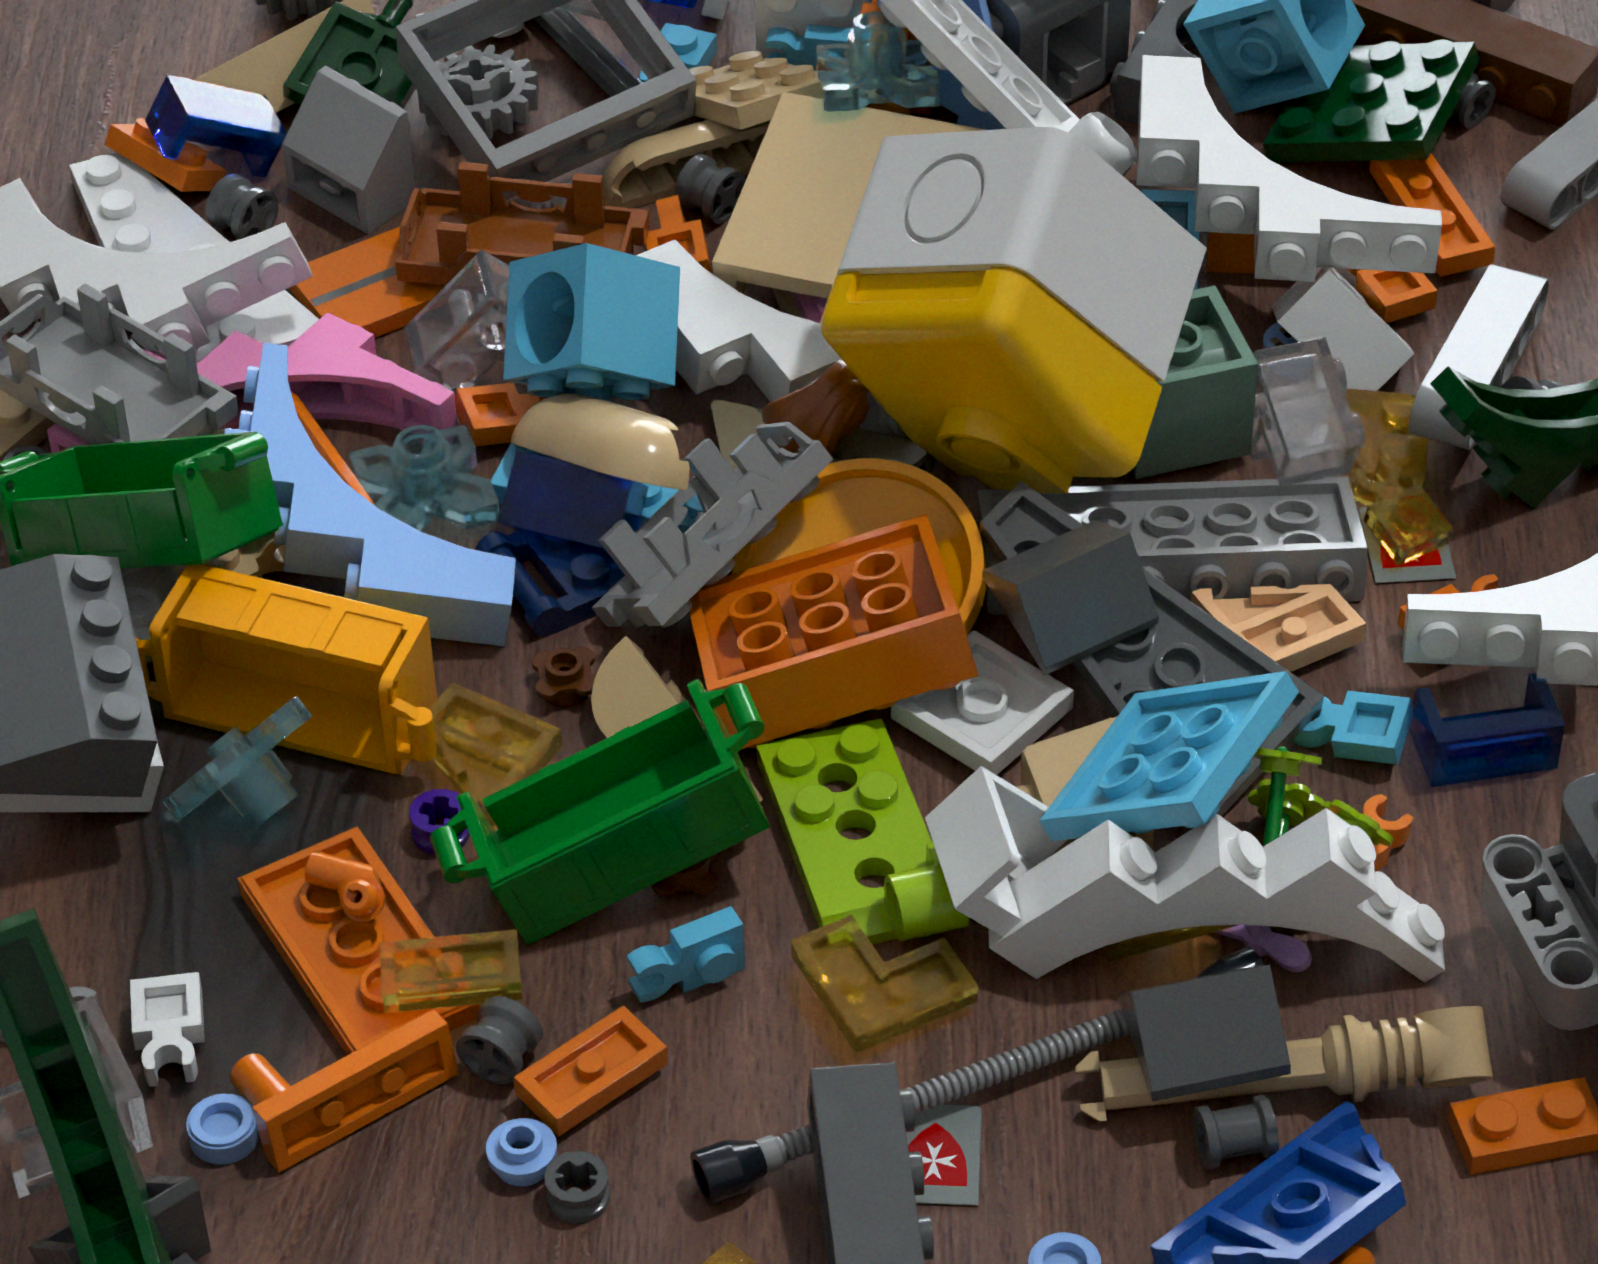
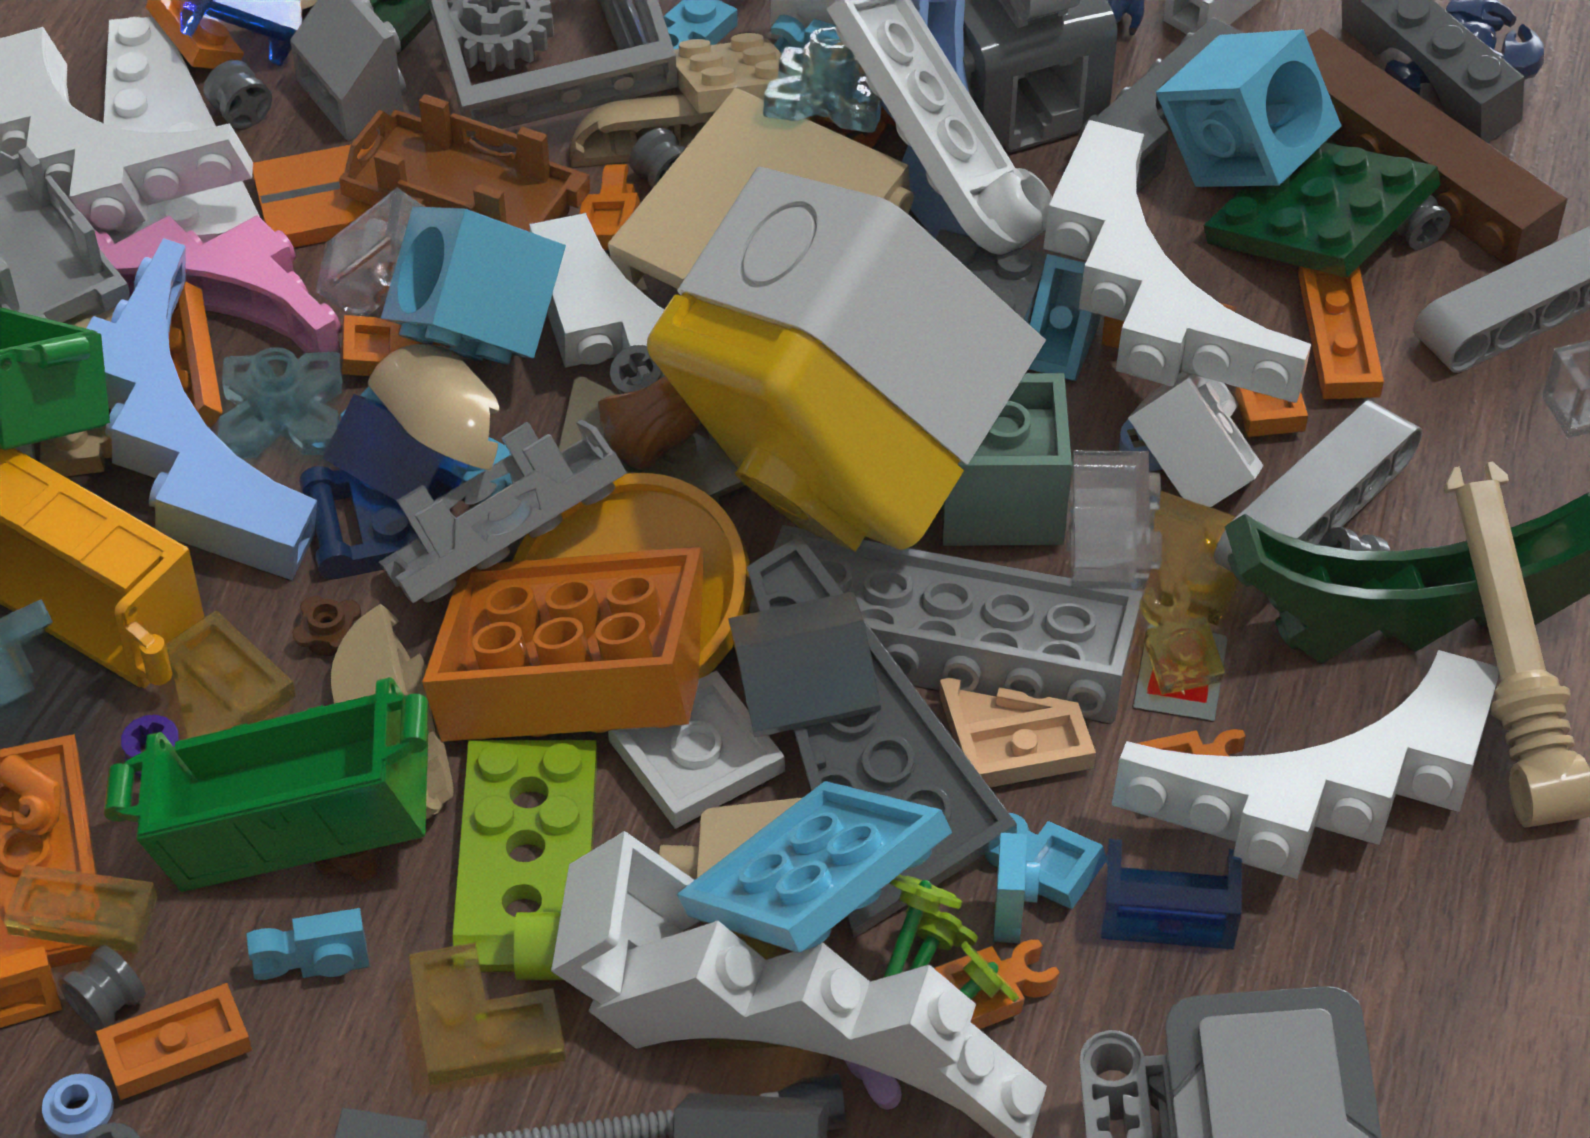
camera: 15 degrees right, 5 degrees up
none -> dark grey bush [610,345,665,394]
none -> medium azure plate [993,833,1039,944]

